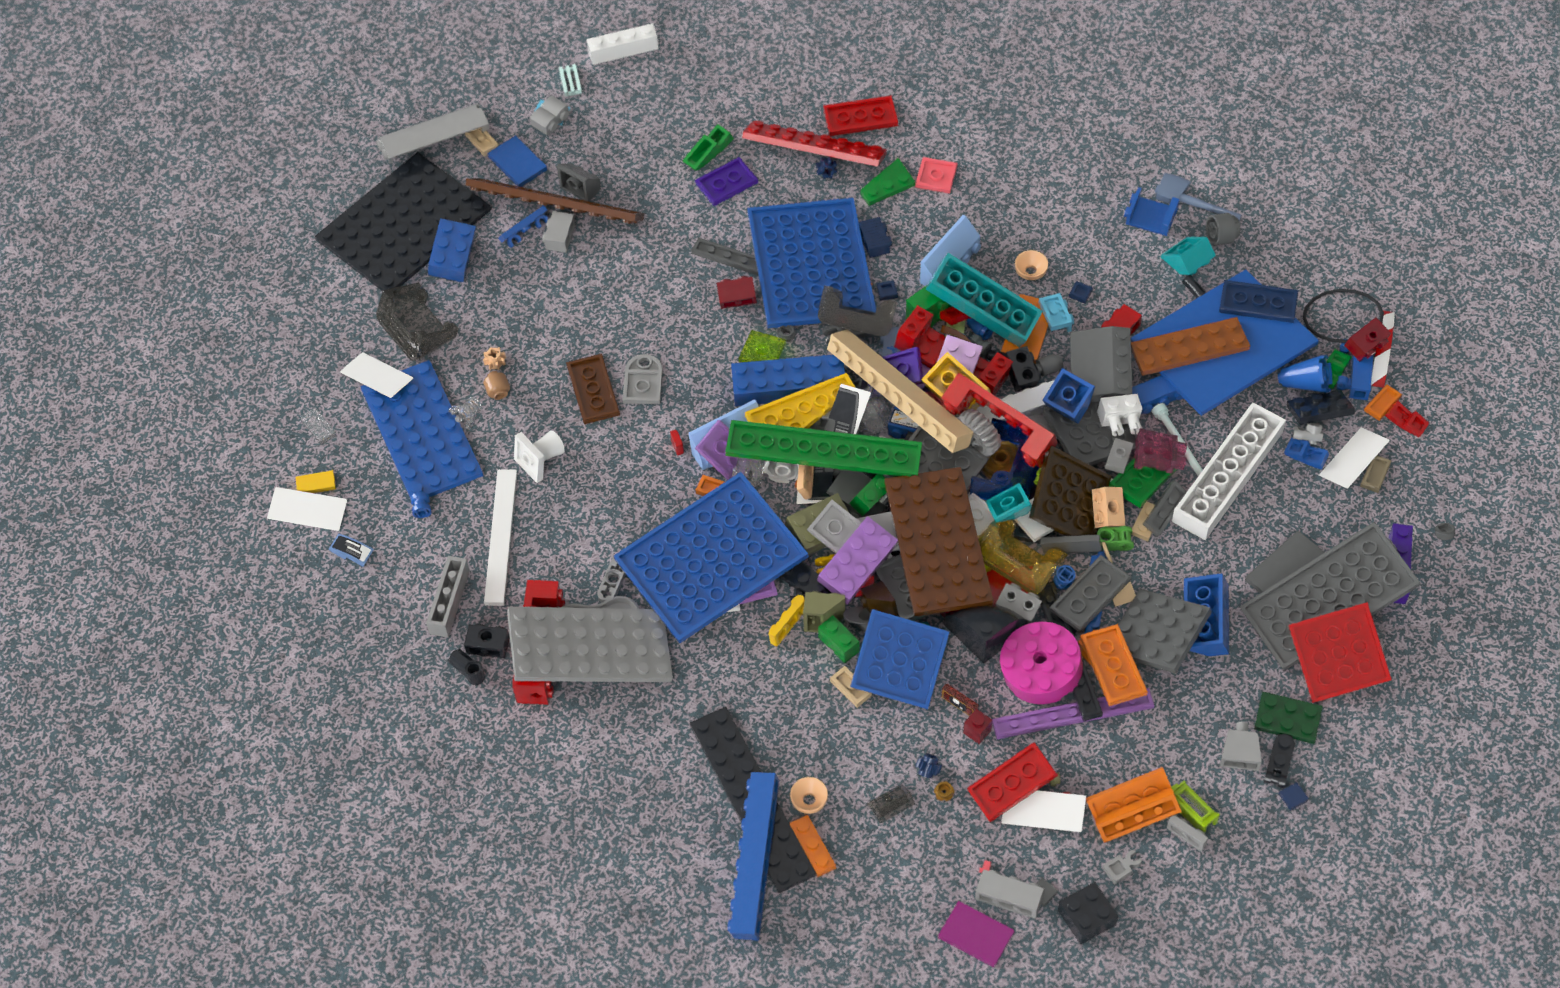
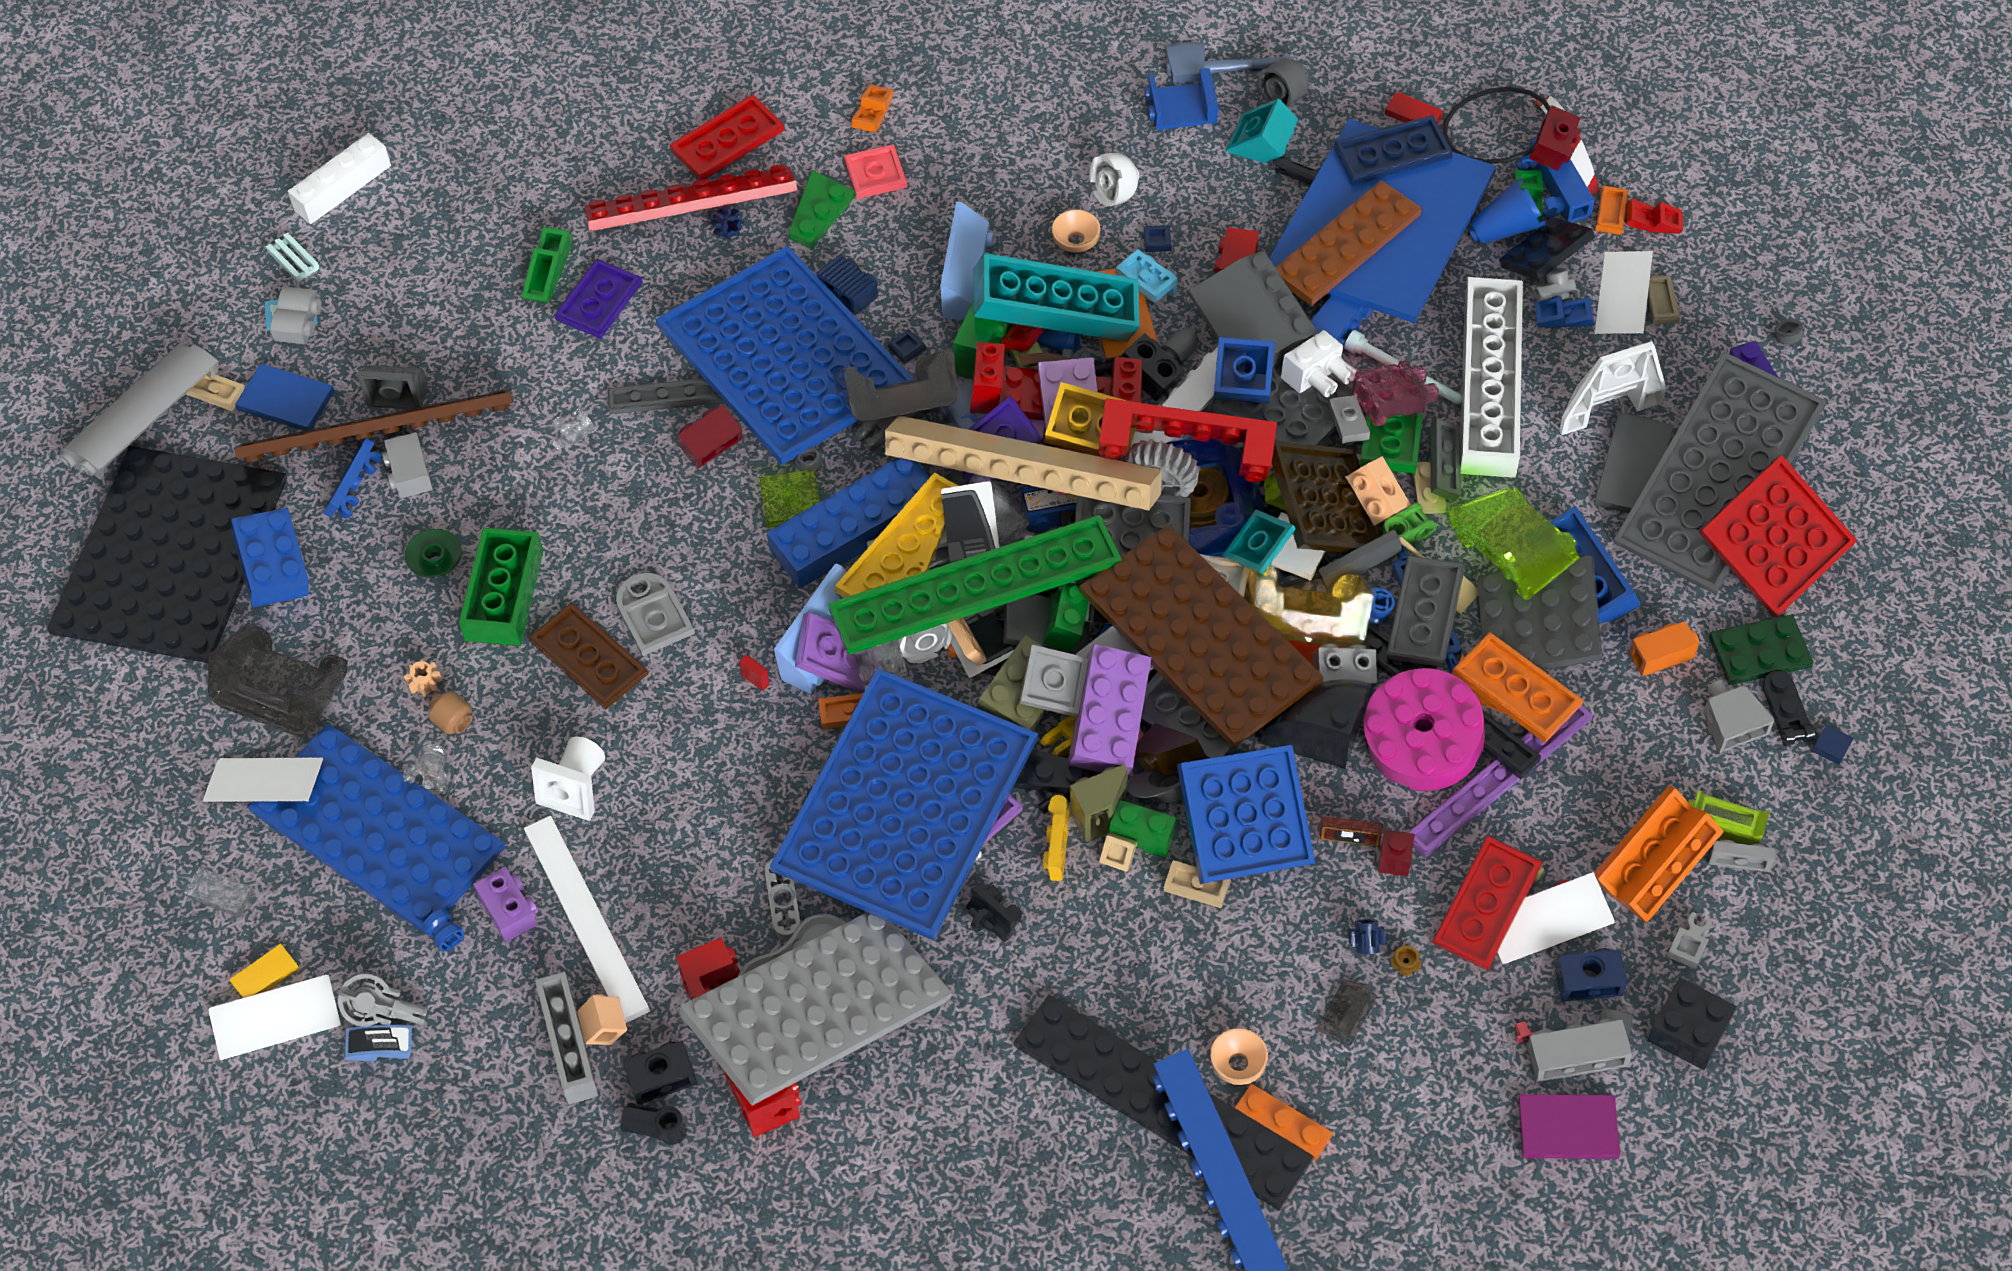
camera: 30 degrees left, 0 degrees up
none -> light grey pin [338,972,428,1027]
none -> dark green dish [405,529,462,578]
none -> green brick [459,527,544,646]
none -> medium lavender brick [473,866,538,943]
none -> clear piece [551,408,597,452]
none -> light nougat brick [577,994,627,1045]
none -> orange slope [852,84,894,133]
none -> black hips [966,884,1023,942]
none -> white cylinder [1090,153,1139,207]
none -> tan plate [1099,832,1138,872]
none -> red tile [1385,92,1443,123]
none -> clear neon green windscreen [1445,487,1580,601]
none -> dark blue brick [1555,948,1628,1002]
none -> white wedge [1559,341,1666,435]
none -> orange brick [1629,621,1699,677]

